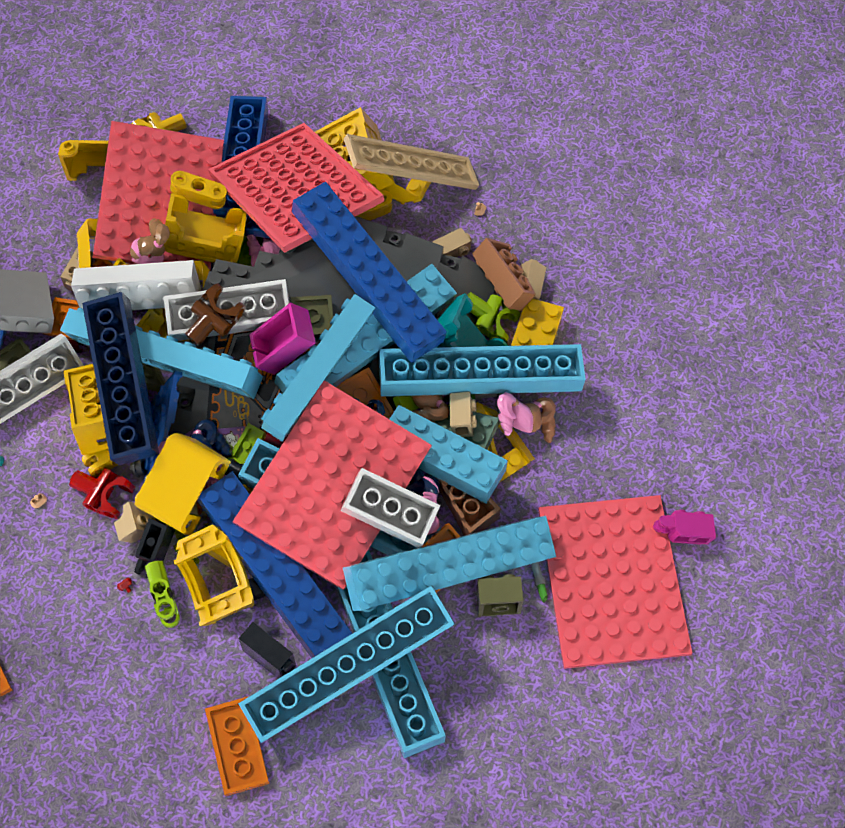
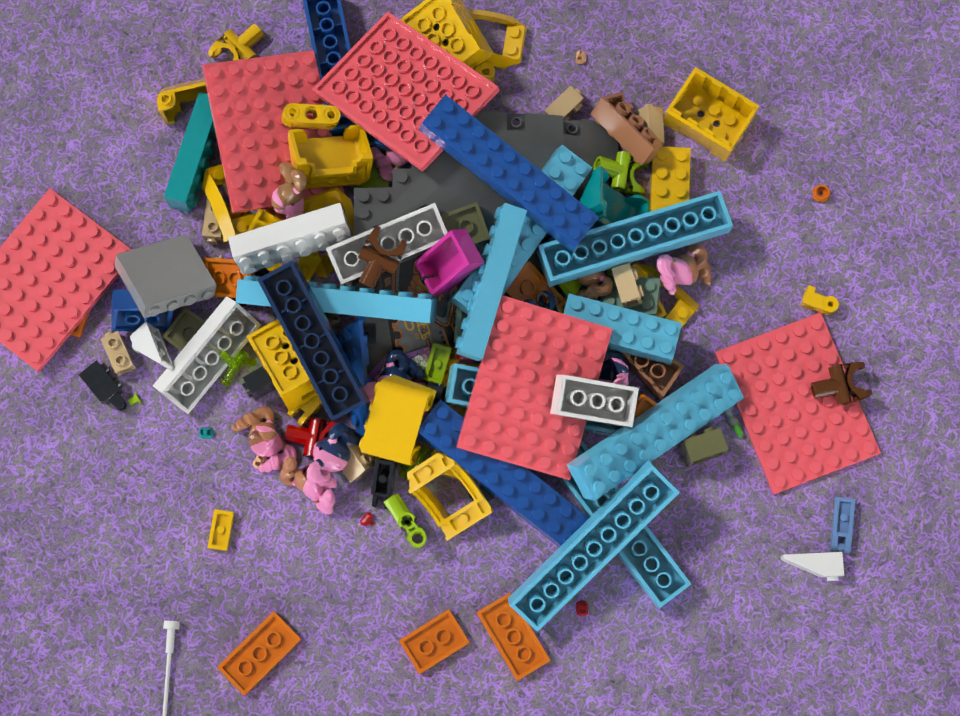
camera: 15 degrees left, 15 degrees up
black brick [238,622,296,679] -> none
tan plate [344,134,479,190] -> none
dark pink hinge [653,510,716,544] -> none
none -> teal brick [164,92,217,213]
none -> clear neon green piece [220,350,257,387]
none -> hair [231,406,297,473]
none -> black brick [242,366,276,400]
none -> hair [279,457,335,515]
none -> hair [307,423,362,488]
none -> orange plate [398,609,470,675]
none -> red rock [576,600,588,616]
none -> yellow container [663,67,759,162]
none -> white slope [781,552,844,581]
none -> yellow leg [800,285,839,315]
none -> reddish brown connector [811,362,873,406]
none -> orange plate [812,184,831,202]
none -> medium blue plate [829,497,856,554]

